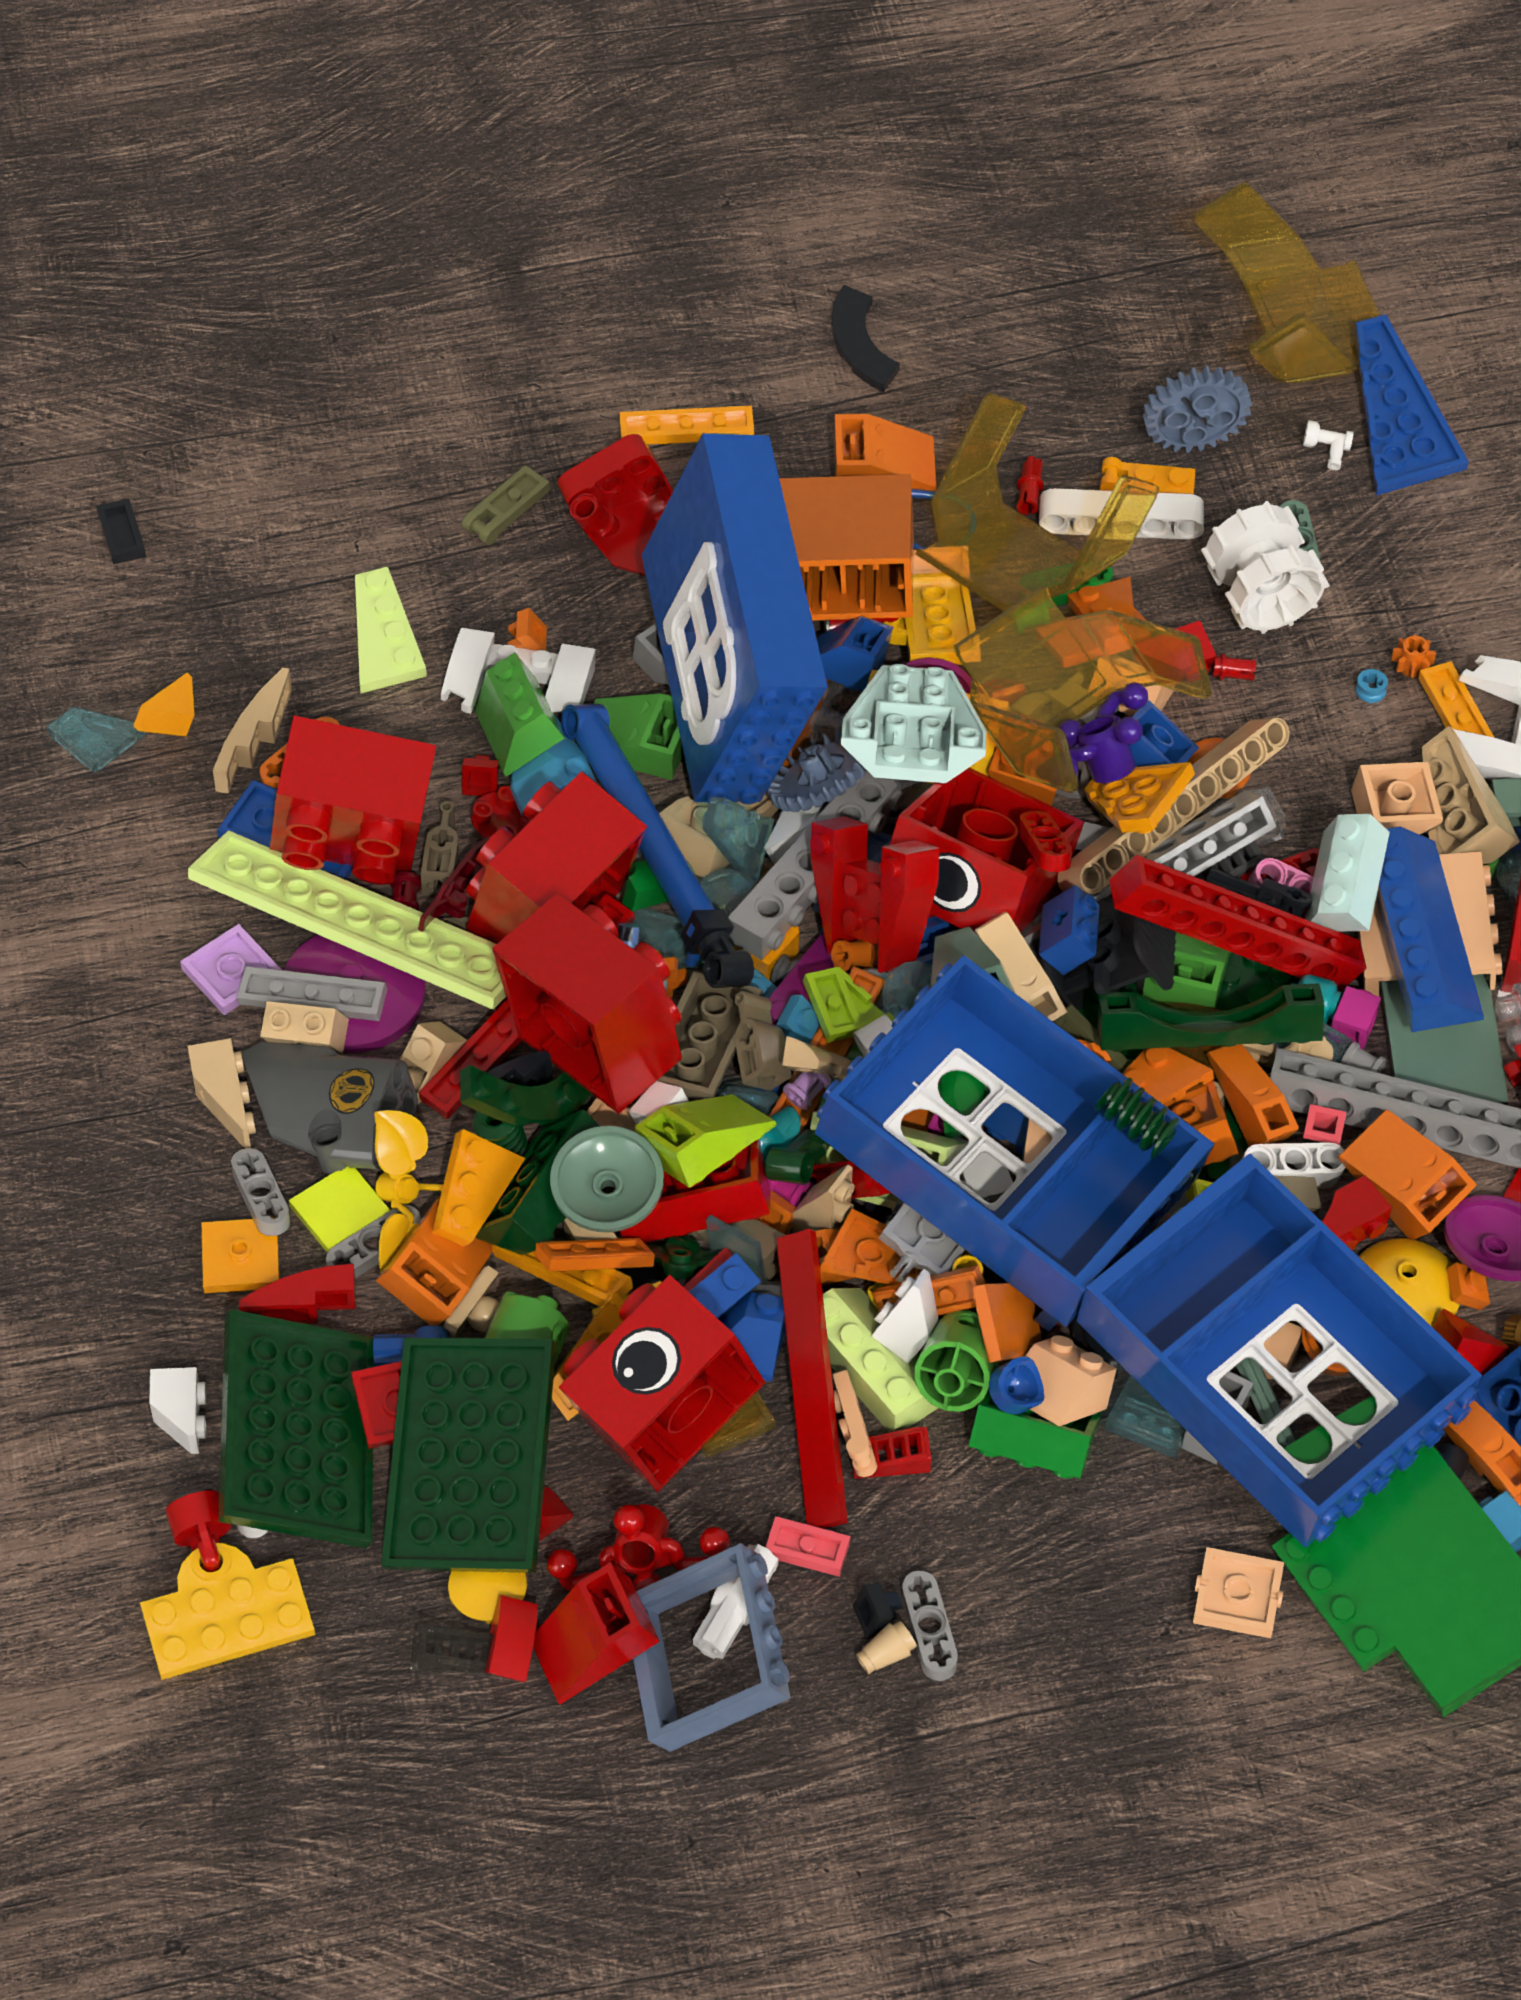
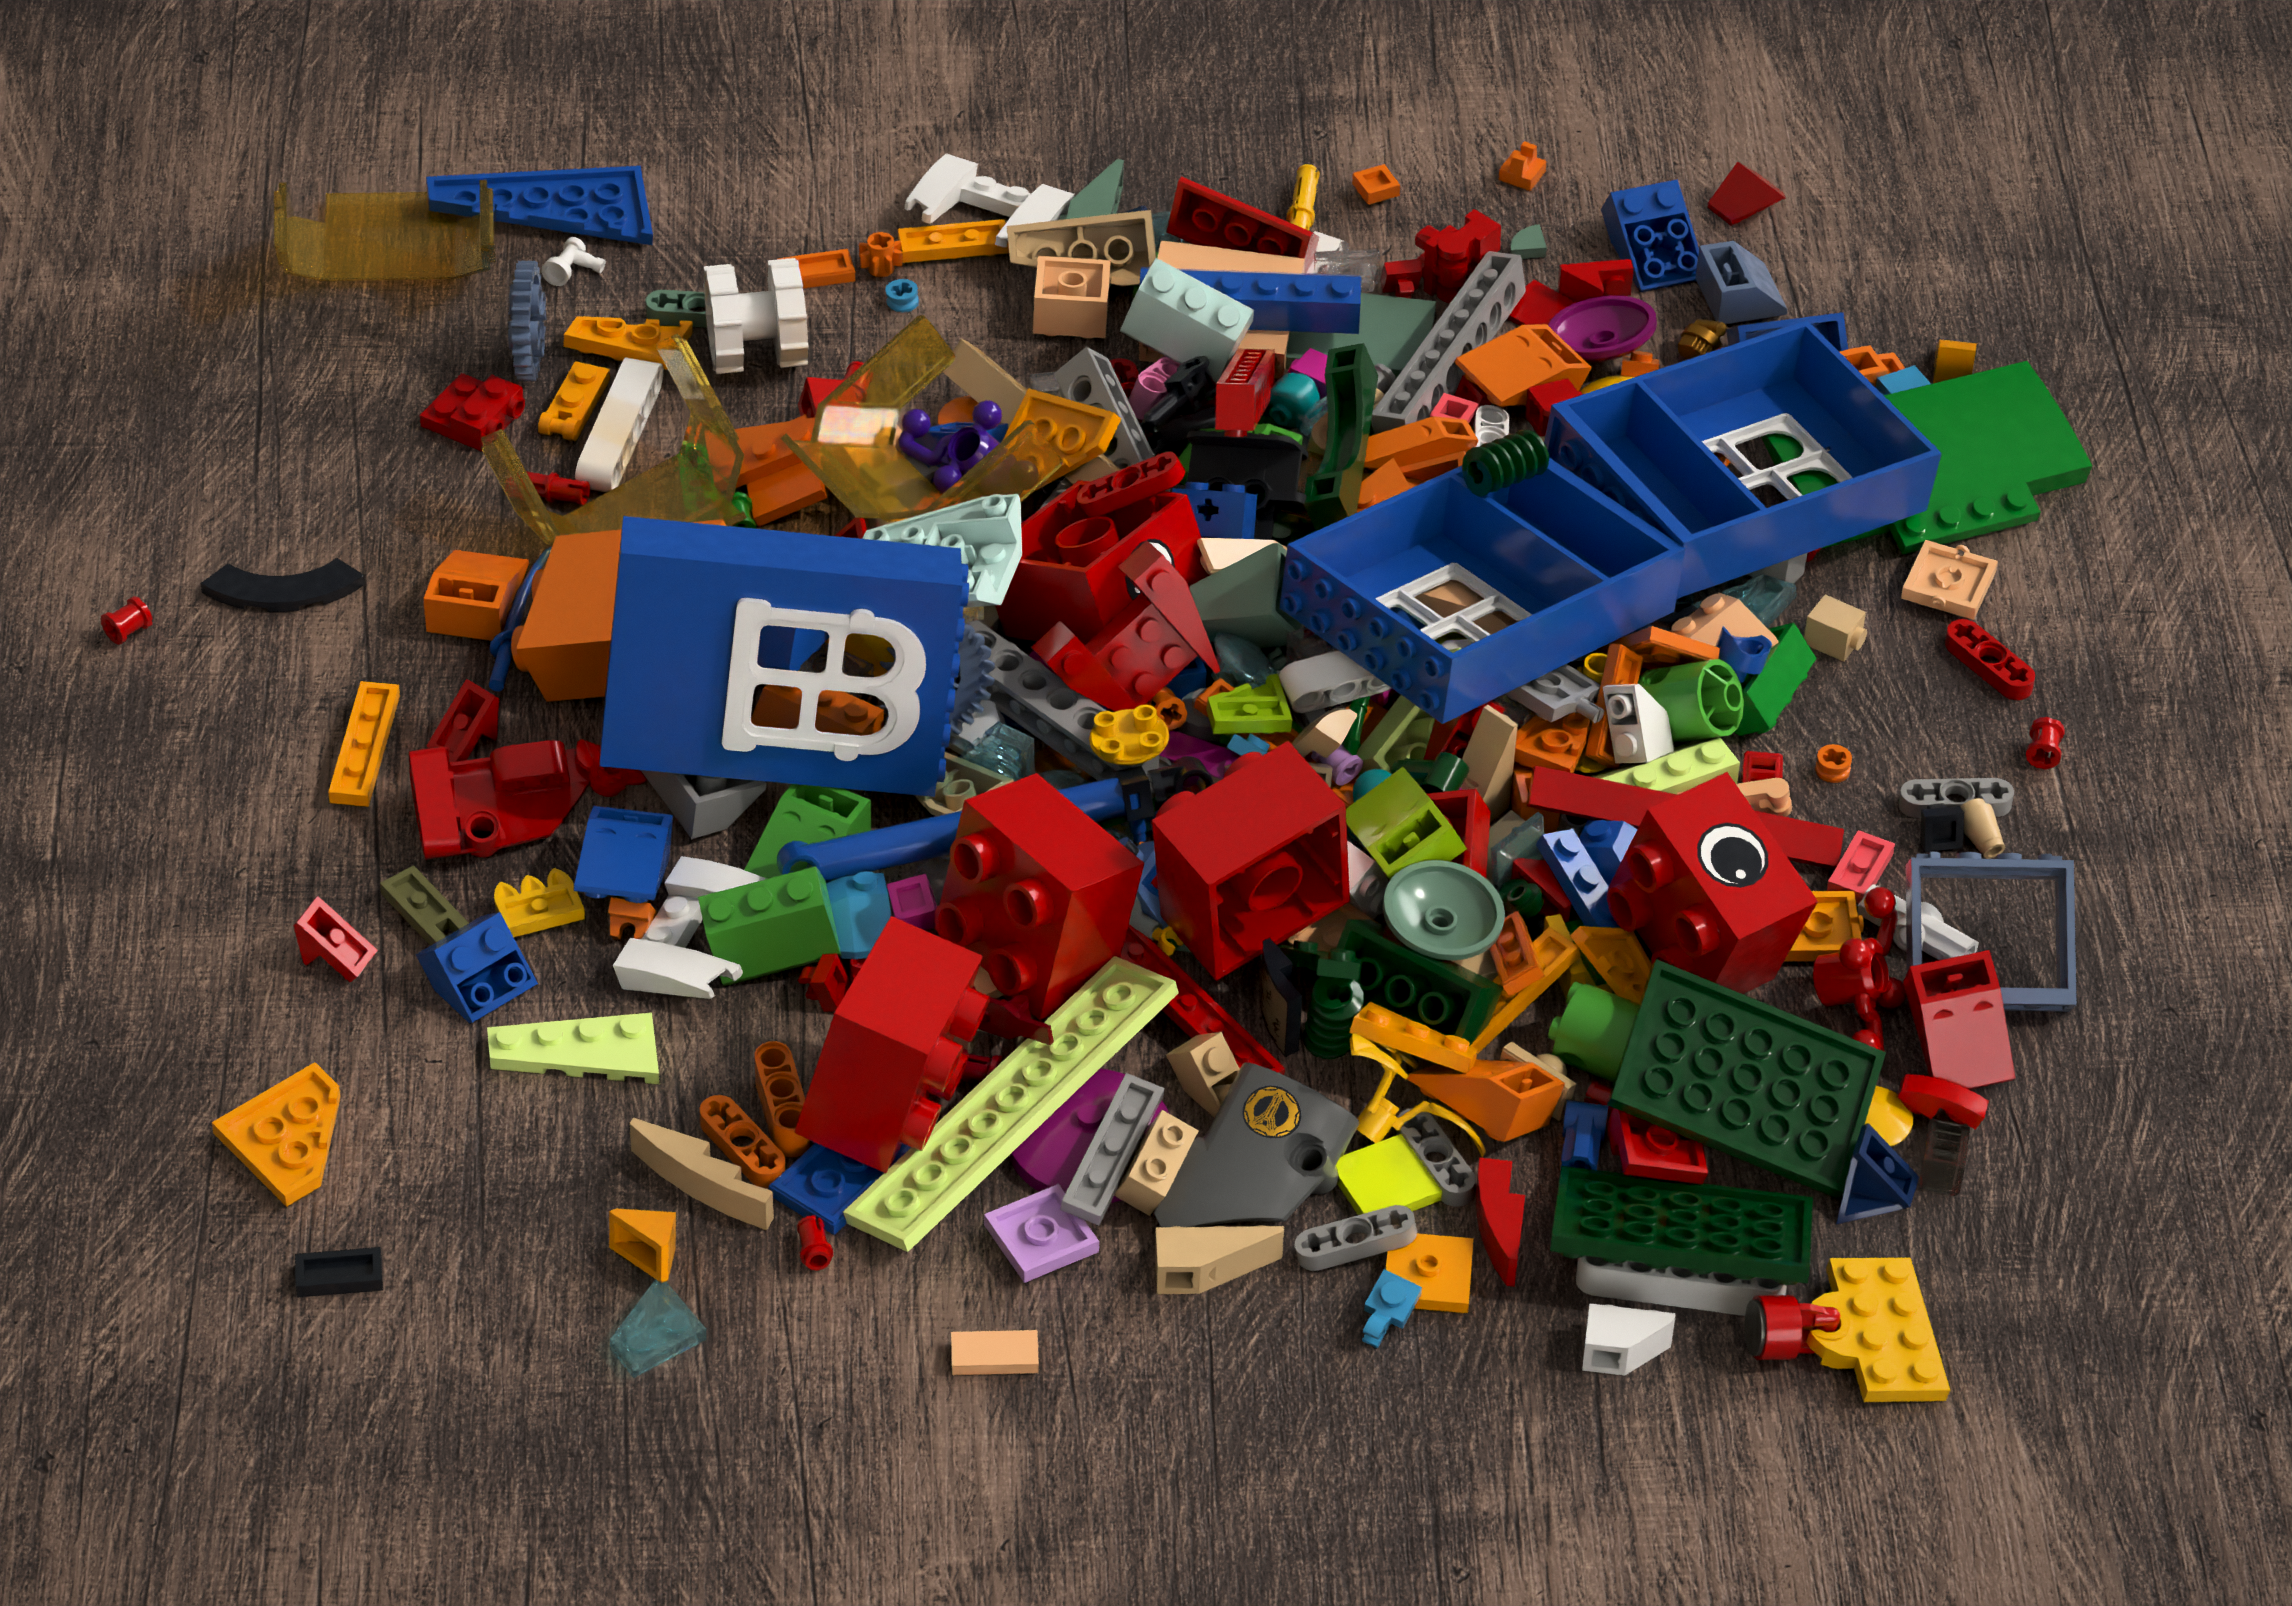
camera: 80 degrees left, 10 degrees down
none -> red bush [100,596,153,645]
none -> light orange plate [212,1062,341,1207]
none -> red slope [293,896,378,982]
none -> blue slope [416,912,538,1023]
none -> red plate [420,373,525,452]
none -> yellow plate [494,868,585,937]
none -> light orange wing [564,316,693,370]
none -> blue slope [574,806,673,903]
none -> orange tile [777,249,855,289]
none -> red pin [797,1215,833,1270]
none -> light nougat tile [951,1330,1039,1375]
none -> yellow dish [1089,705,1169,765]
none -> dark azure plate [1362,1269,1422,1348]
none -> light orange plate [1784,891,1864,962]
none -> tan brick [1804,595,1867,662]
none -> orange bush [1815,744,1852,783]
none -> dark blue slope [1836,1123,1919,1225]
none -> red beam [1945,619,2035,700]
none -> red bush [2026,717,2065,769]

